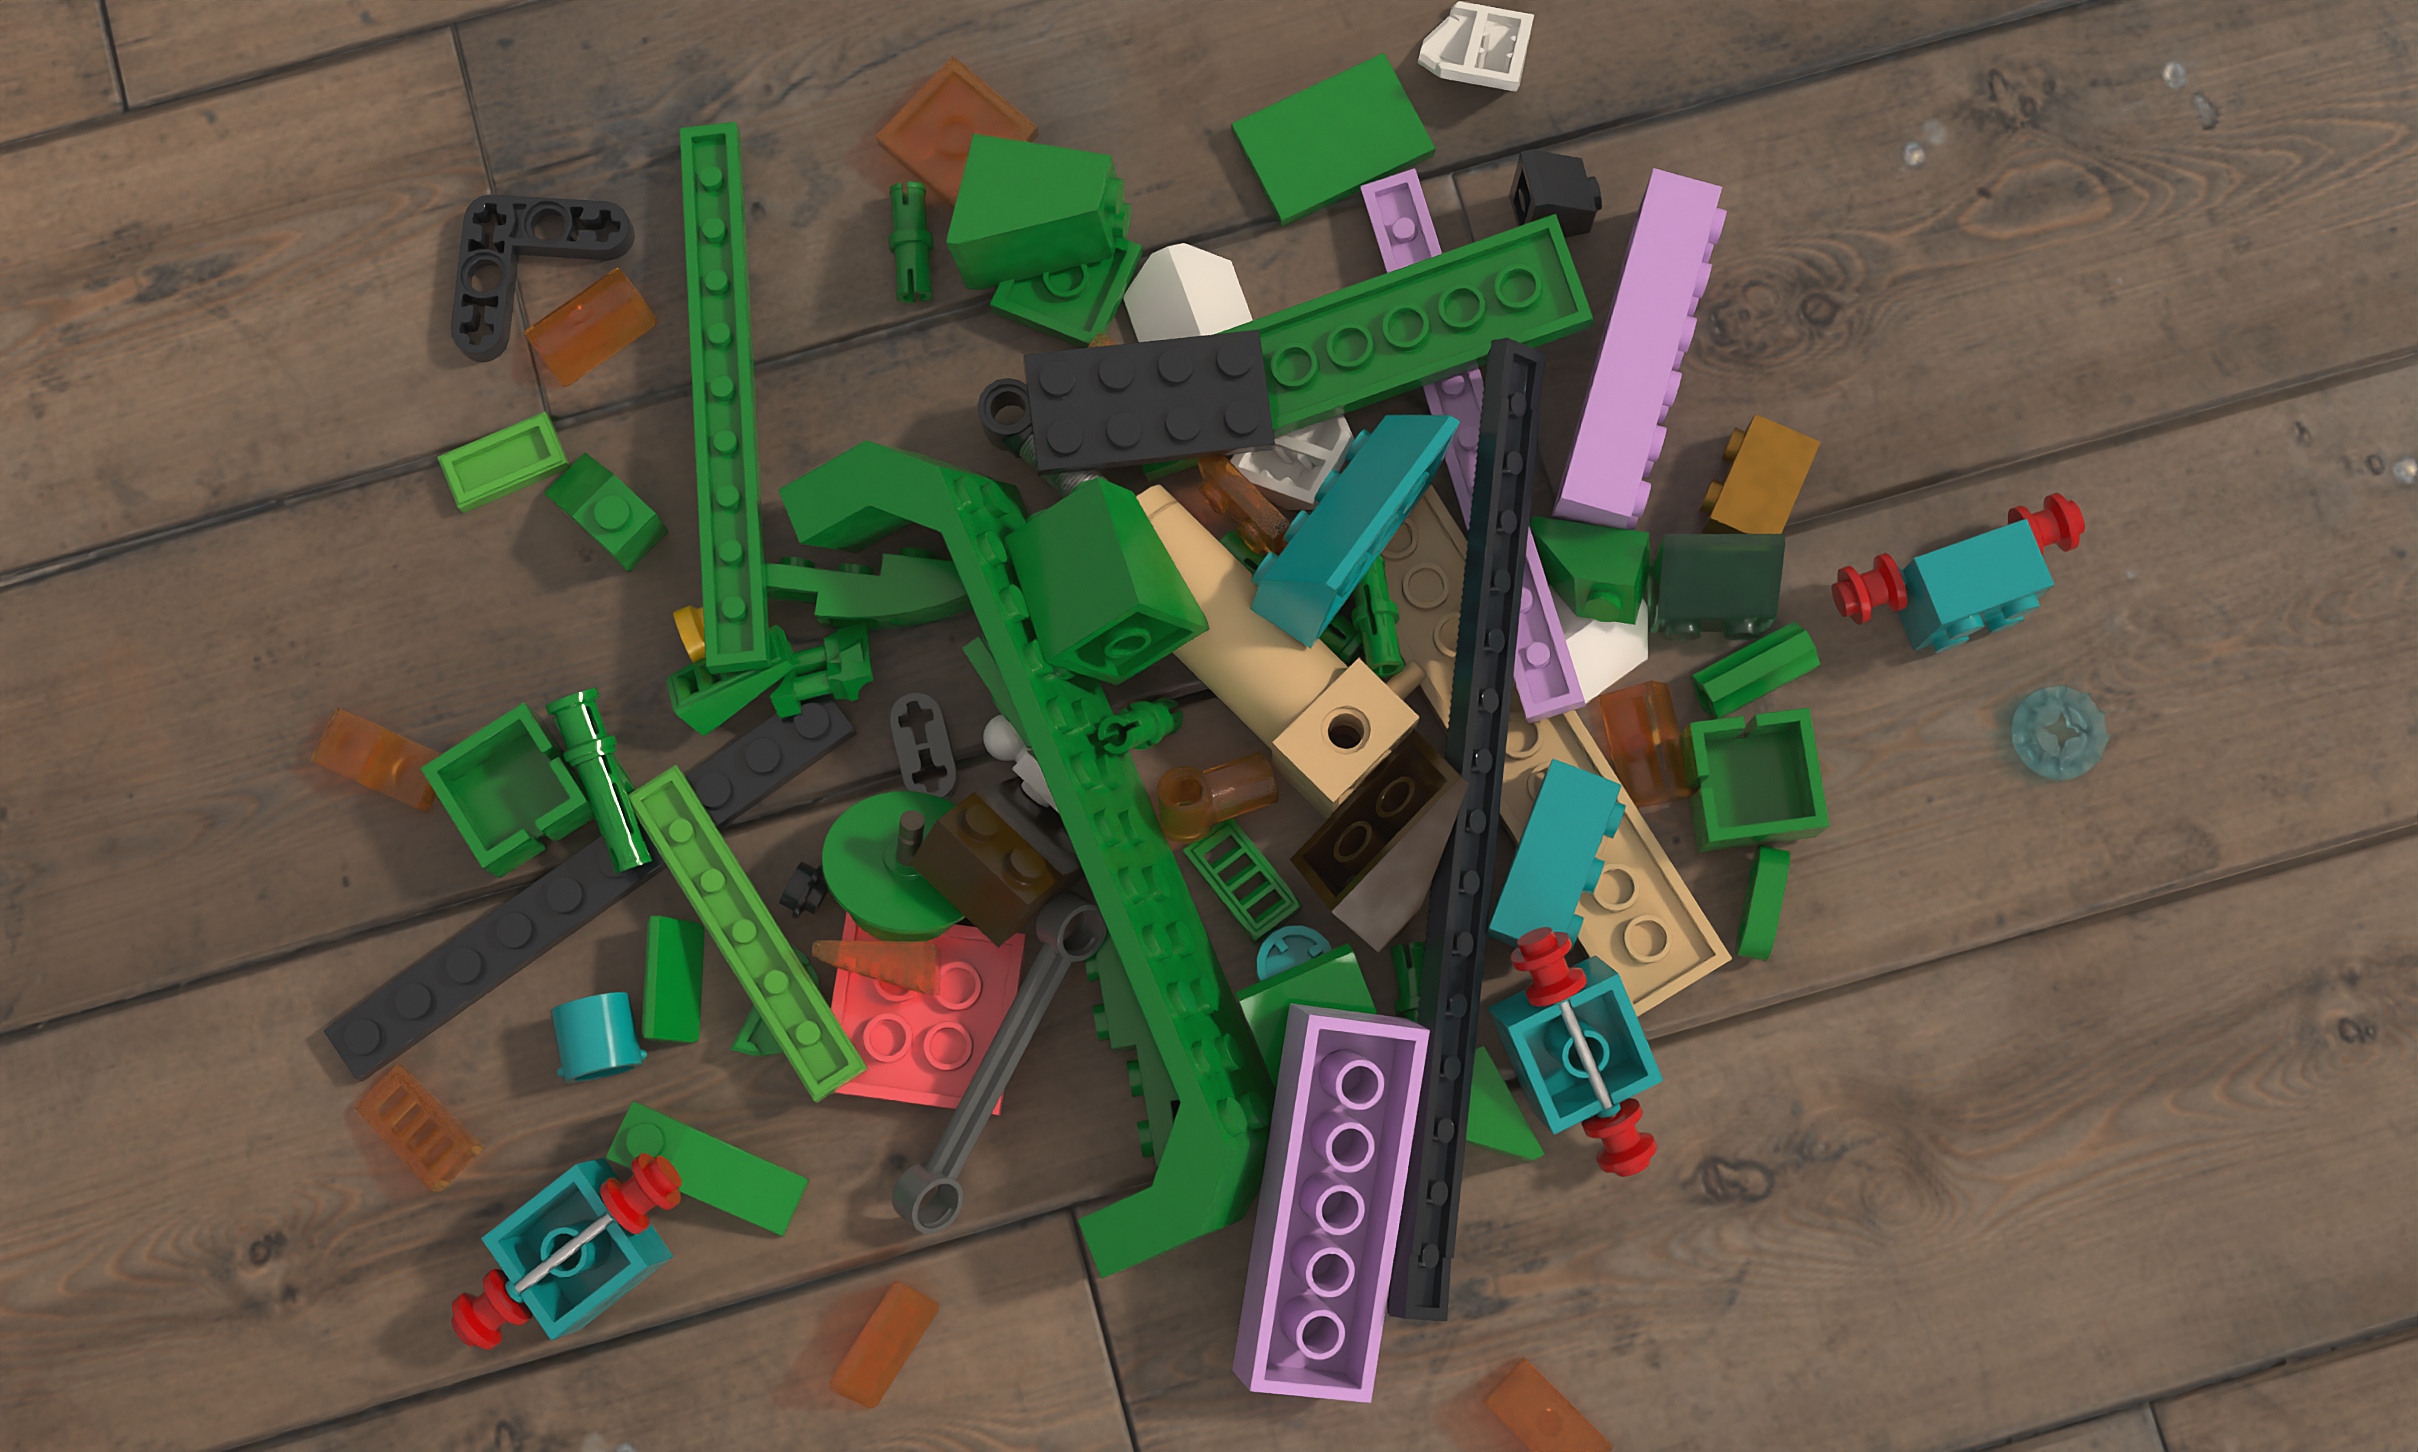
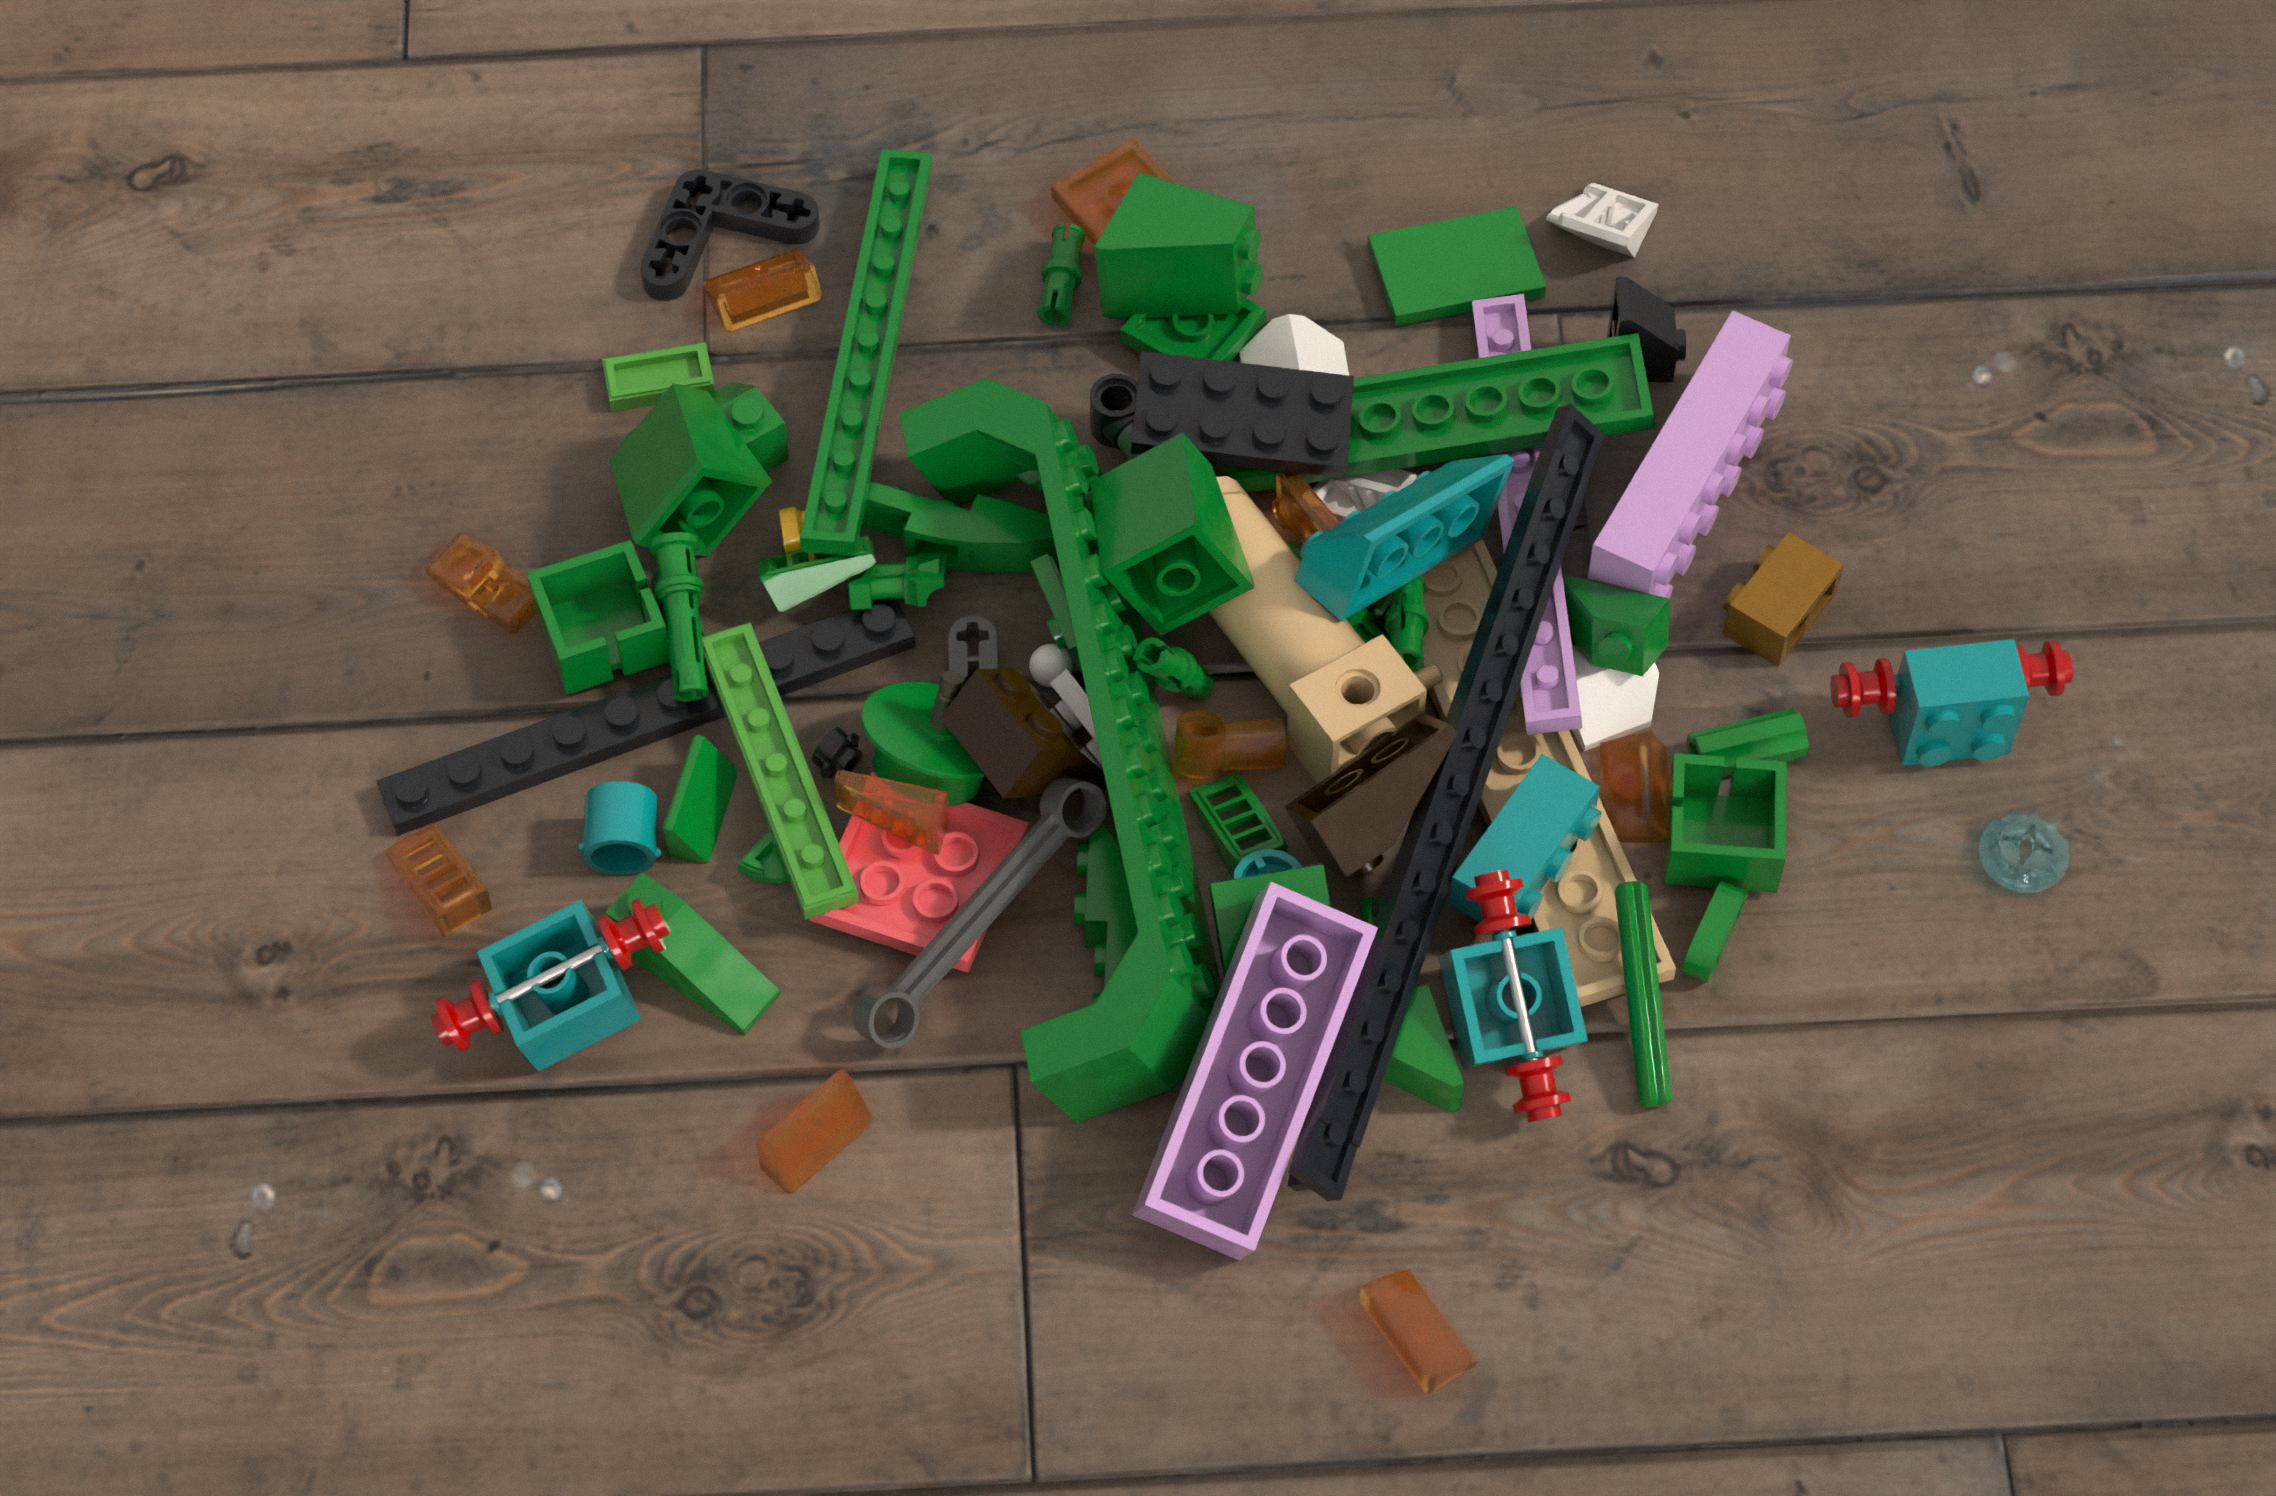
camera: 10 degrees right, 20 degrees down
clear green slope [1647,534,1785,641] -> none
none -> green slope [609,383,772,557]
none -> green axle [1614,881,1672,1108]

